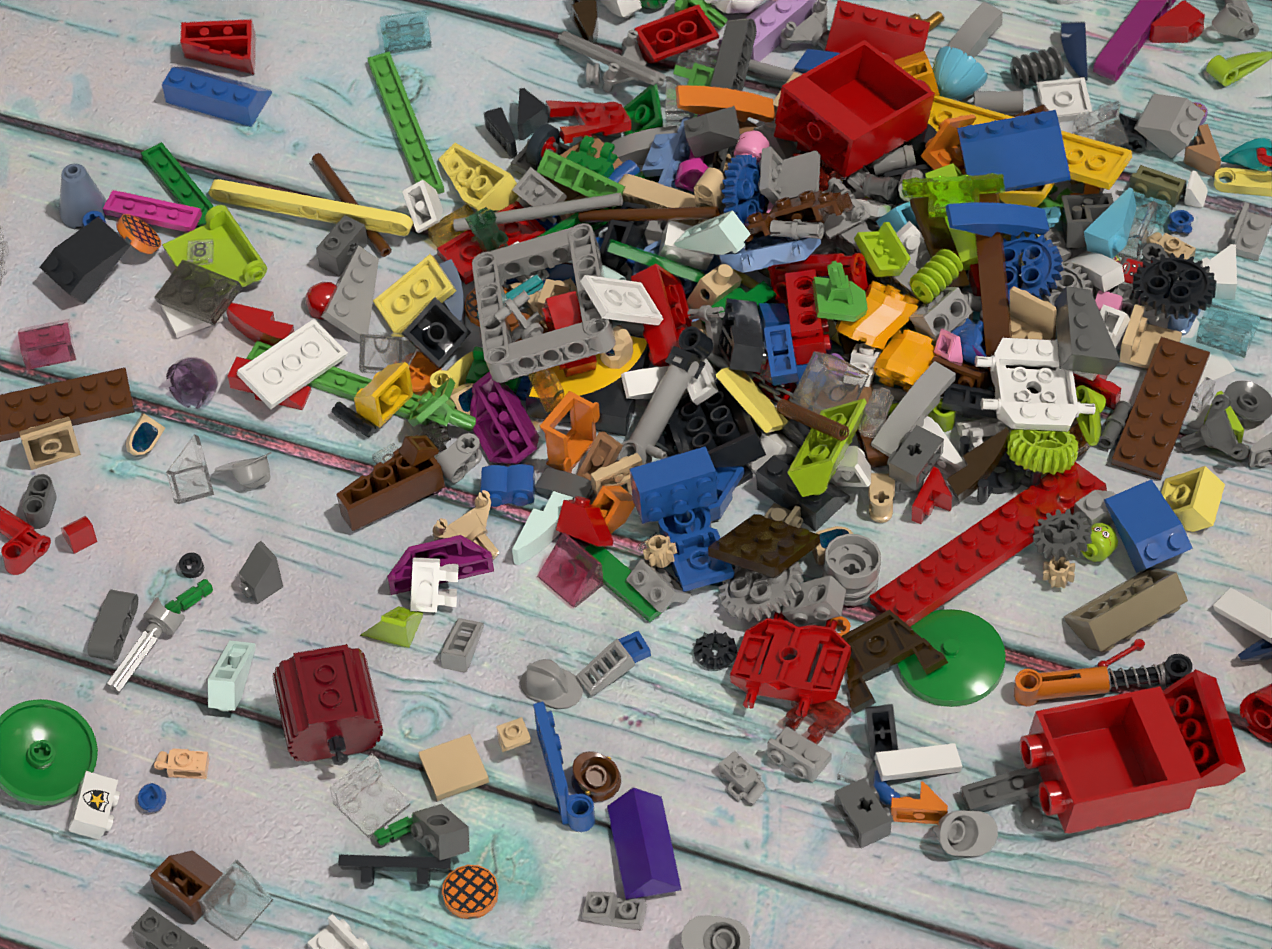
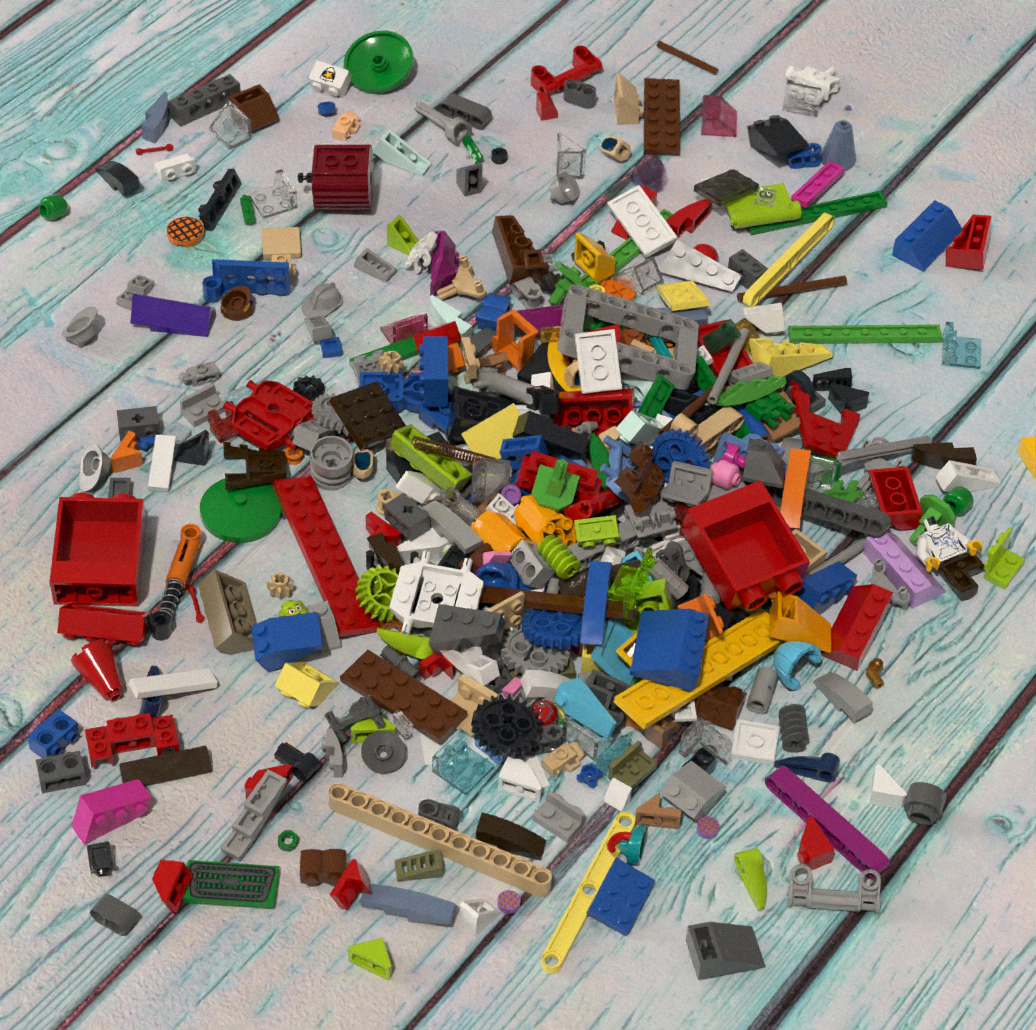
camera: 100 degrees right, 5 degrees down
orange tile [116,214,162,254] -> none
black slope [401,297,471,368] -> none
dark grey brick [410,804,470,860] -> none
light grey axle [494,290,544,342] -> none
light grey pin [770,219,824,240] -> none
dark grey gear [1033,509,1092,561] -> none

